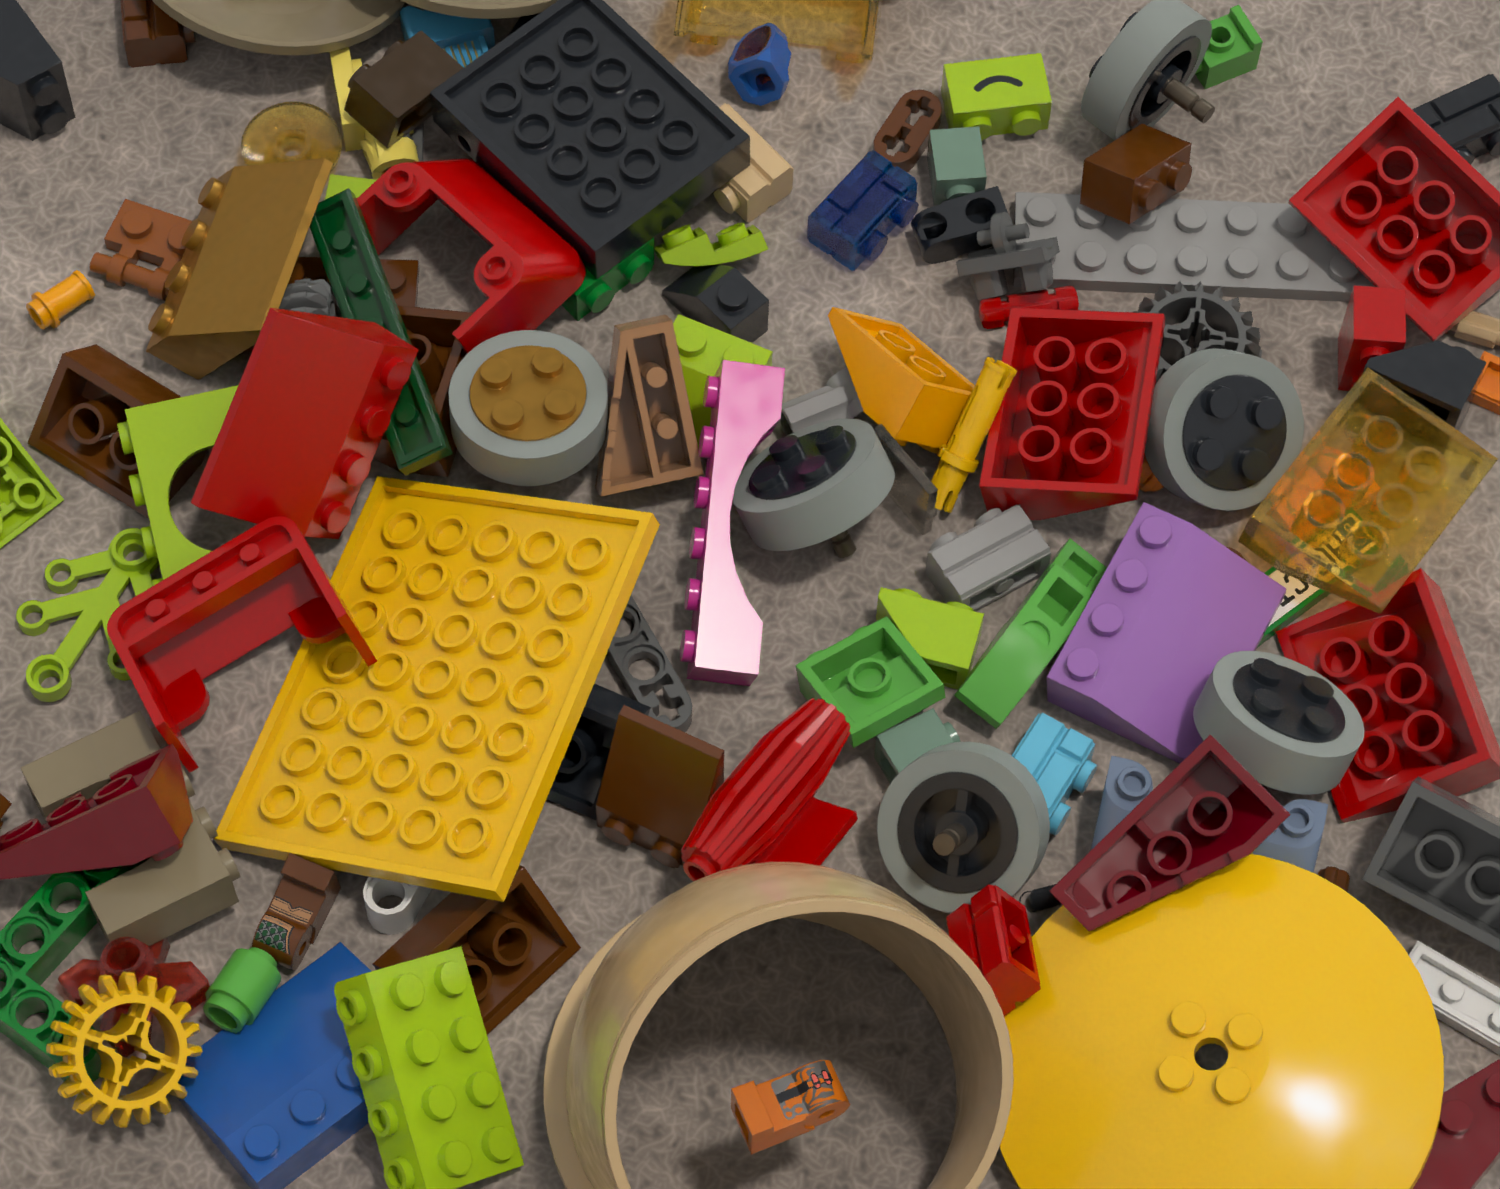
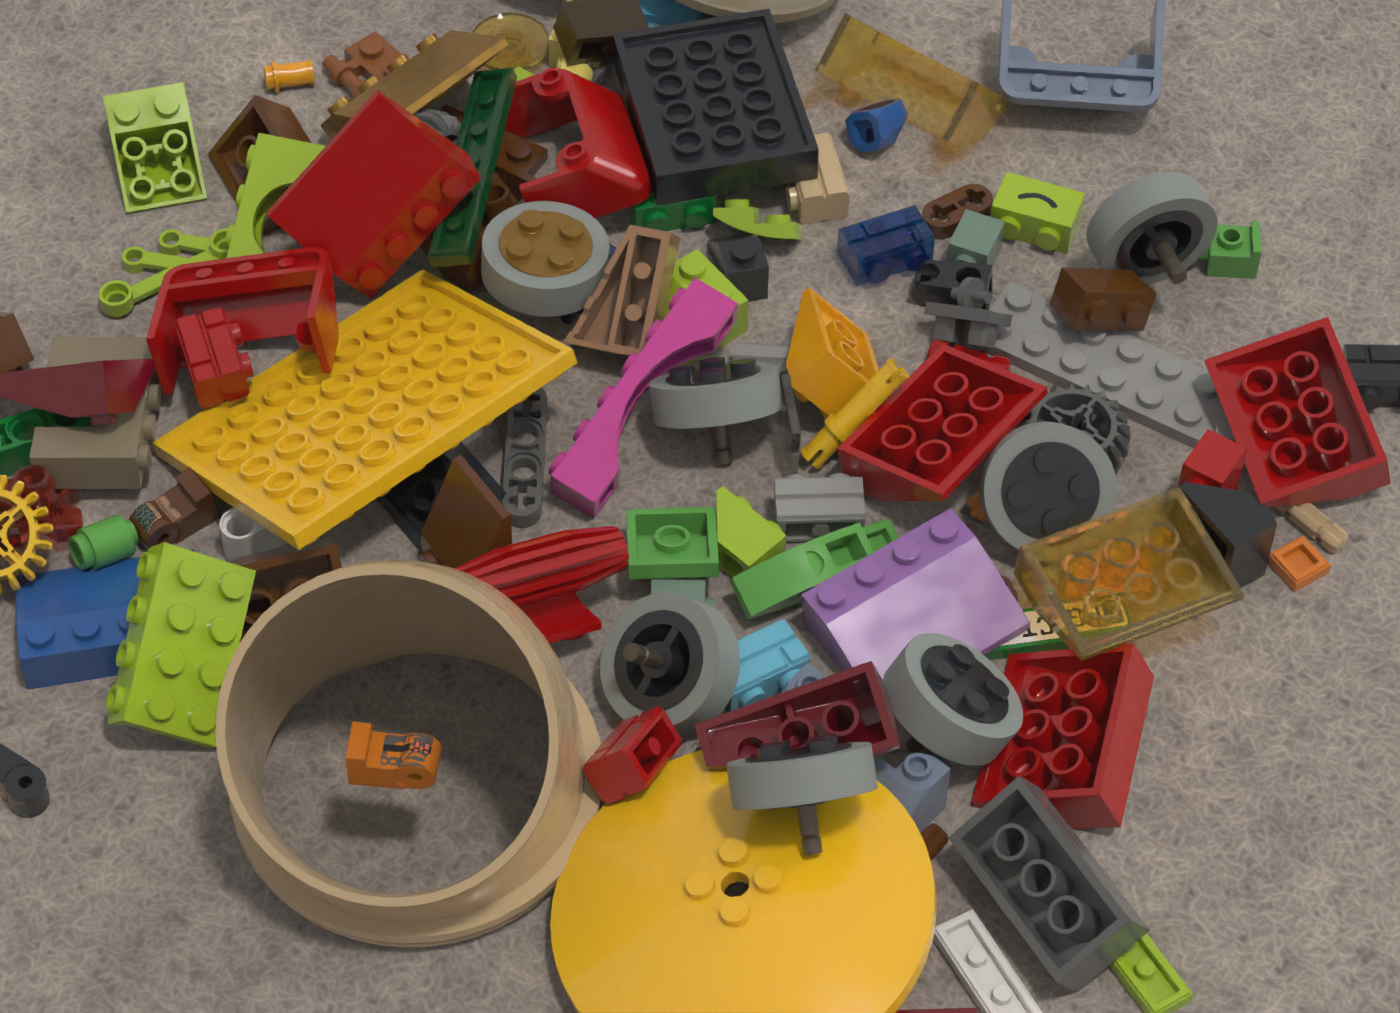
camera: 30 degrees right, 10 degrees down
none -> red brick [174,307,254,409]
none -> light grey wheel [726,734,878,855]

